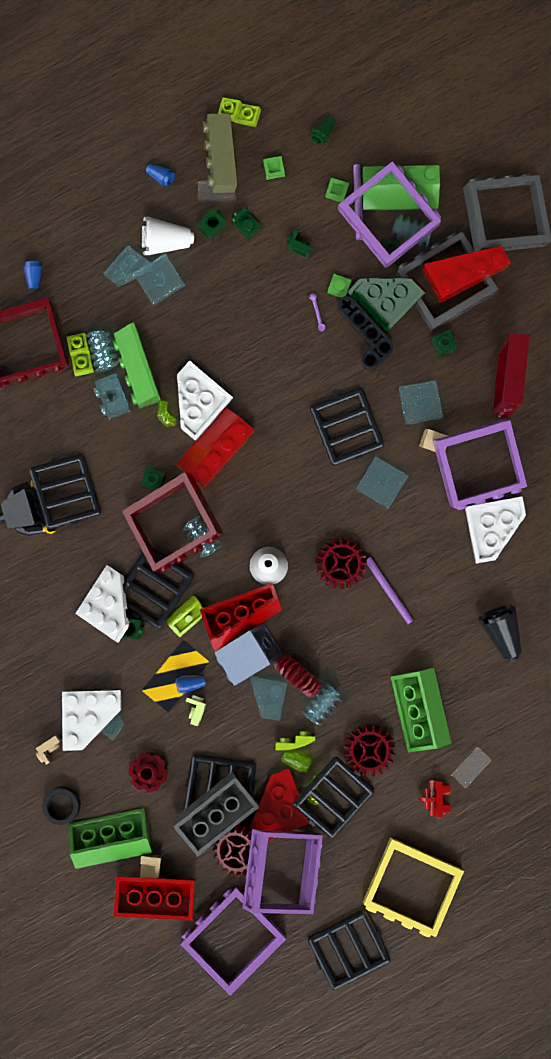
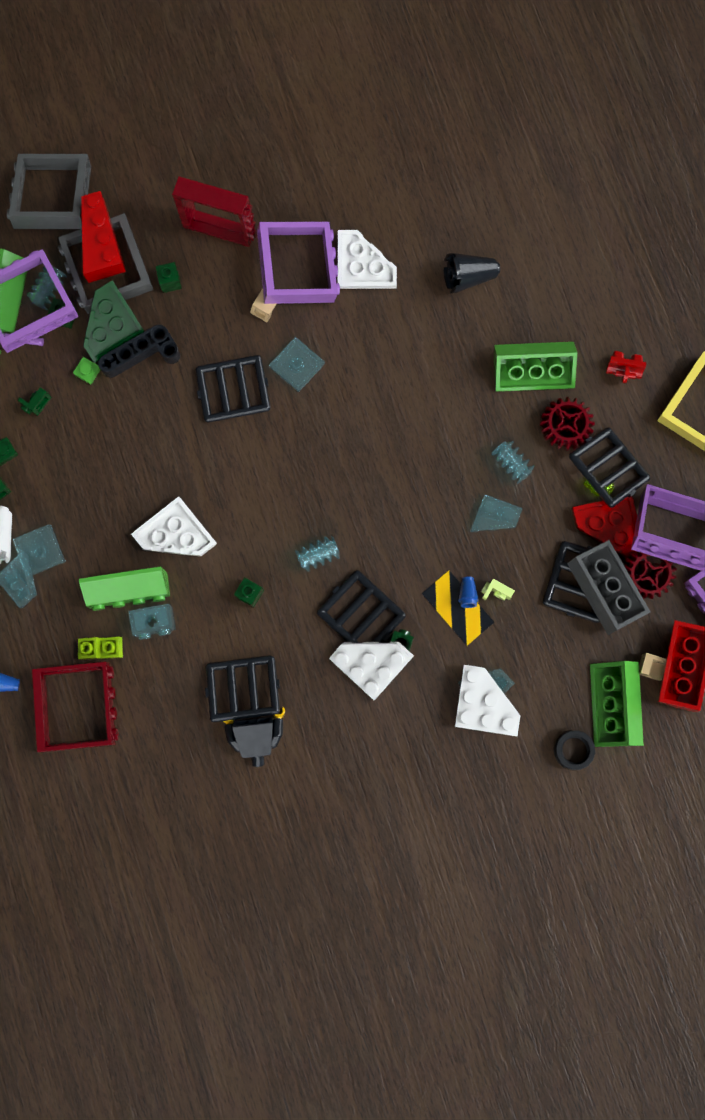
camera: 80 degrees left, 5 degrees down
tan bracket [36,734,62,765] -> none
clear light blue piece [86,330,118,373] -> none
dark red window [122,472,224,573] -> none
dark red plant [128,752,168,793] -> none
clear neon green arm [157,401,177,427] -> none
lime slope [166,595,205,637] -> none
red slope [176,408,255,489] -> none
red wedge [200,583,282,652] -> none
slope [215,623,283,686] -> none
white cone [250,547,288,585] -> none
dark red gear [274,653,322,698] -> none
lime slope [276,731,315,750] -> none
clear neon green cone [282,751,312,773] -> none
medium lavender hinge [309,293,326,332] -> none
dark red gear [315,538,367,590] -> none
medium lavender bar [365,557,414,624] -> none
clear light blue plate [398,380,443,425] -> none
clear tile [451,747,492,789] -> none

